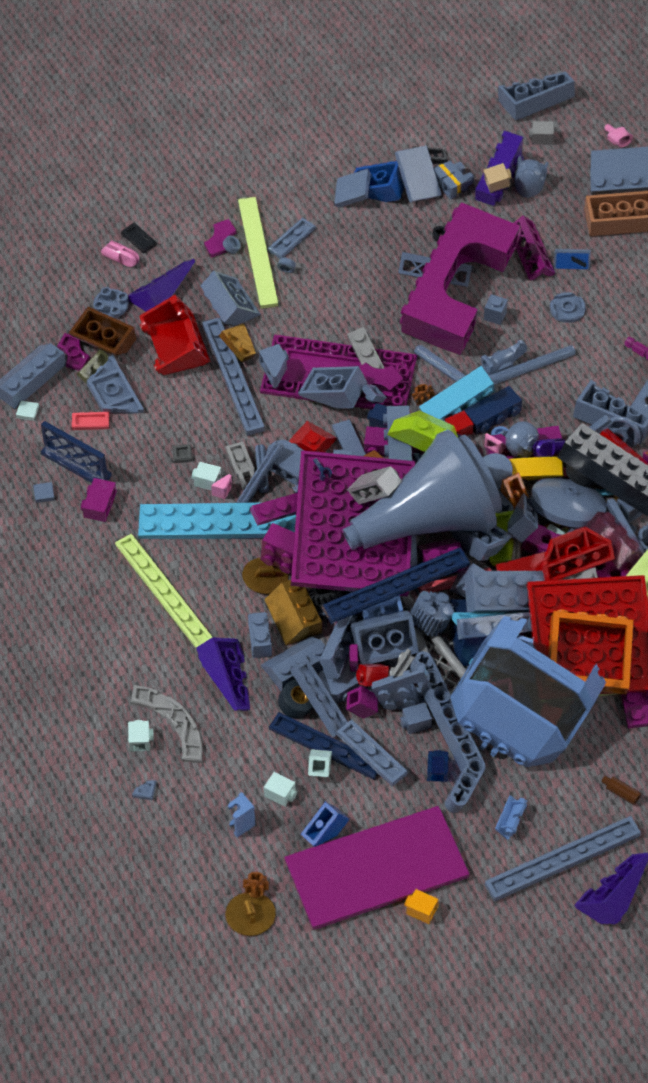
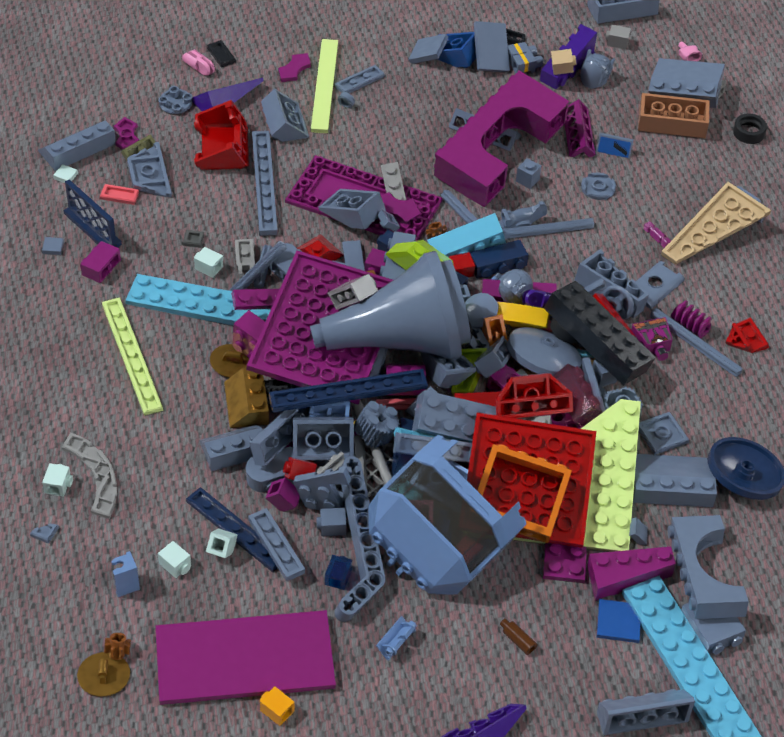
camera: 10 degrees right, 5 degrees down
reddish brown slope [69,306,136,356] -> none
dark purple wedge [196,637,250,711] -> none
bright pink slope [211,474,232,499] -> none
pearl gold wing [219,324,256,362] -> none
sand blue tile [223,236,241,254] -> none
sand blue brick [248,612,272,658] -> none
sand blue slope [259,344,289,388] -> none
black wheel [278,680,313,719] -> none
sand blue plate [290,659,347,737] -> none
blue slope [301,802,350,847] -> none
dark blue hand [313,458,332,481] -> none
magenta tile [349,644,358,672] -> none
bright pink slope [484,433,506,454] -> none
sand blue plate [485,816,641,902] -> none

